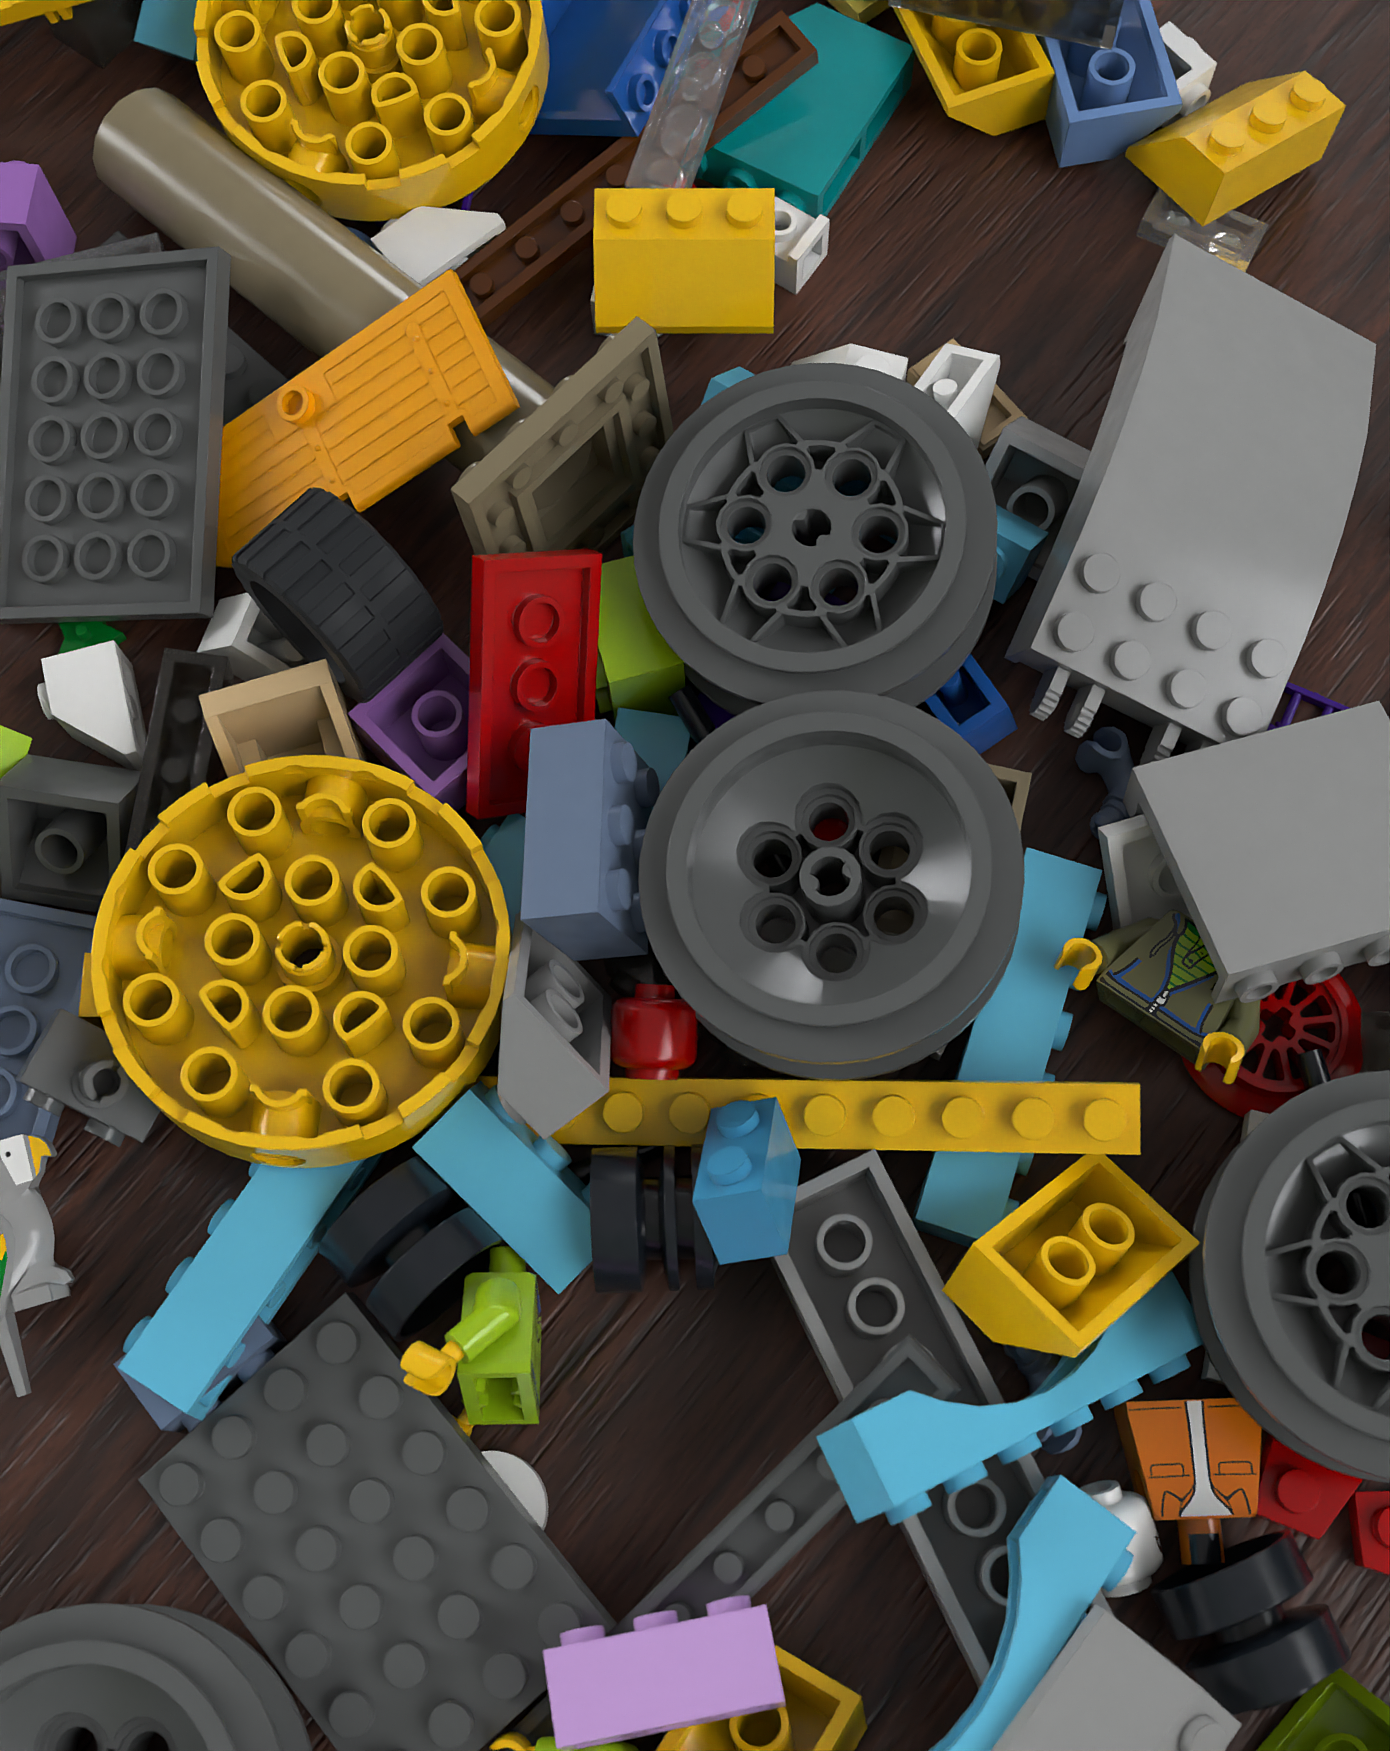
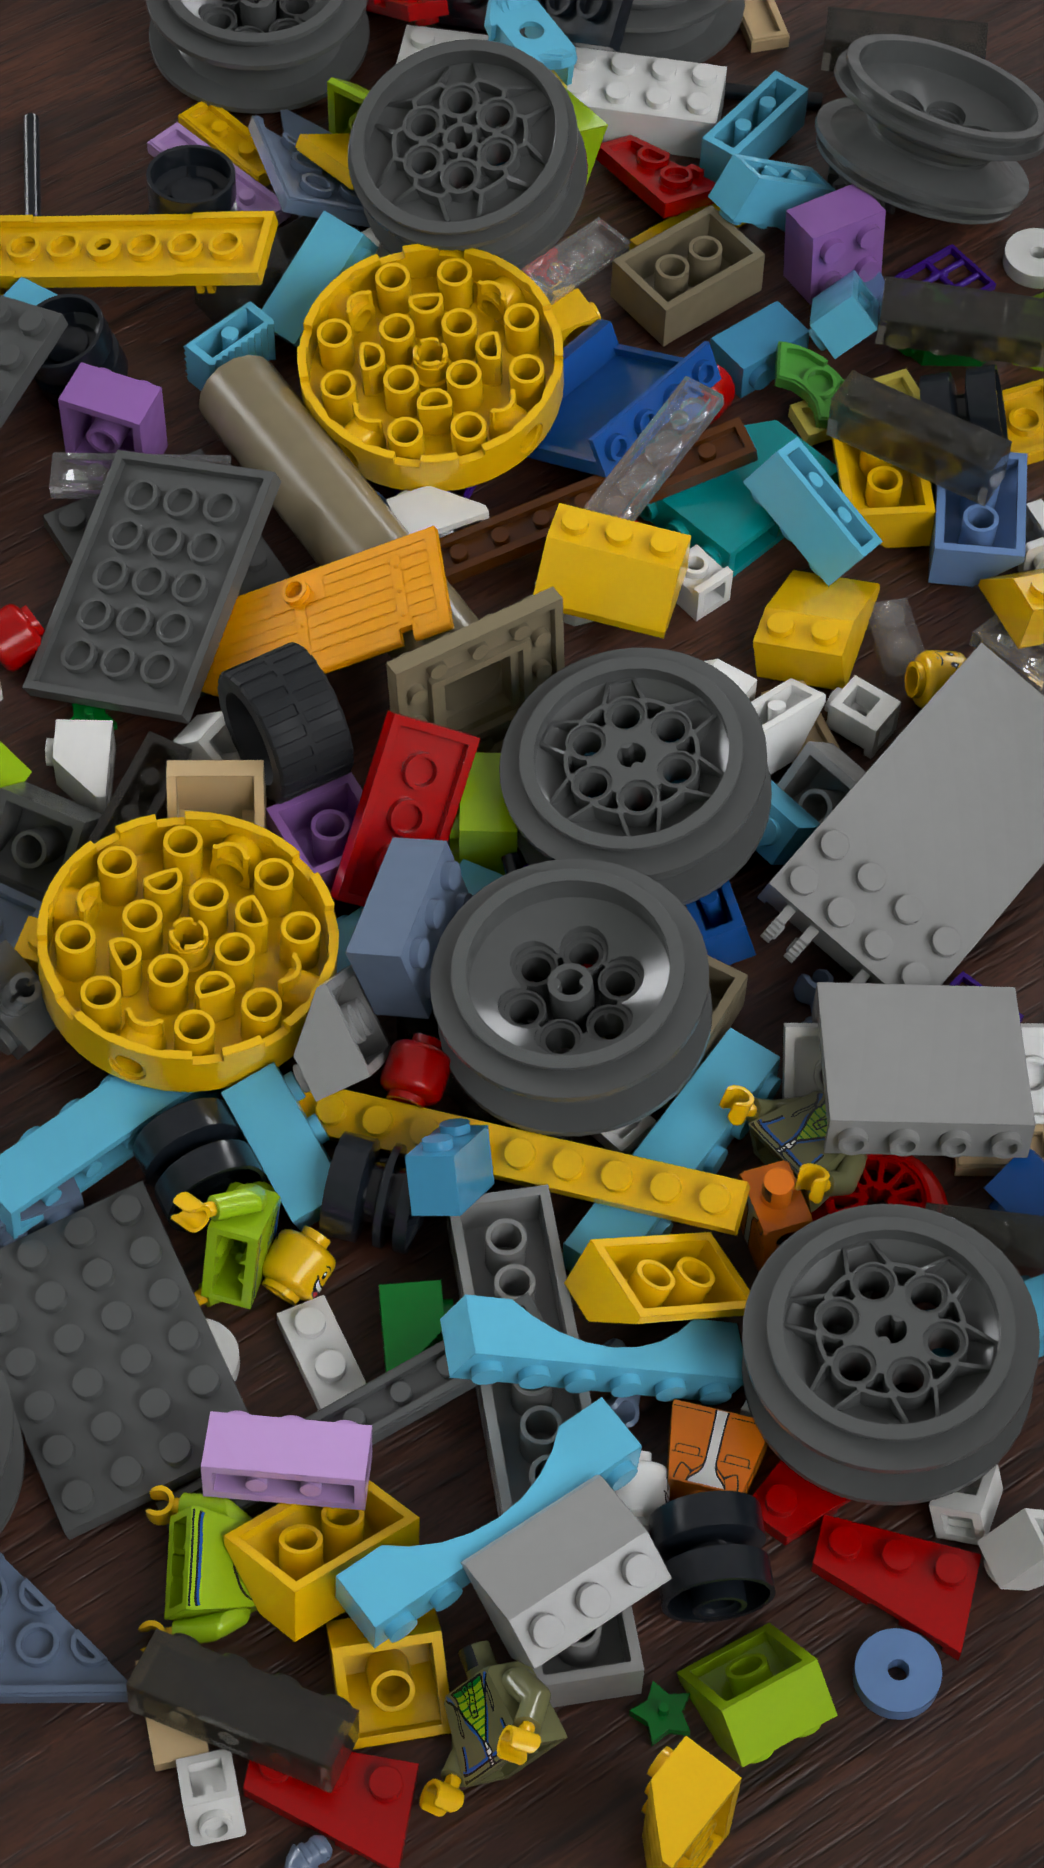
camera: 10 degrees right, 15 degrees down
none -> medium azure brick [183,301,276,391]
none -> yellow head [262,1226,336,1306]
none -> white plate [276,1295,366,1411]
none -> green slope [379,1280,453,1373]
none -> orange torso [737,1160,813,1272]
none -> medium azure brick [743,437,883,587]
none -> yellow slope [753,570,880,690]
none -> white brick [824,675,901,759]
none -> clear plate [867,597,925,685]
none -> yellow head [904,650,966,708]

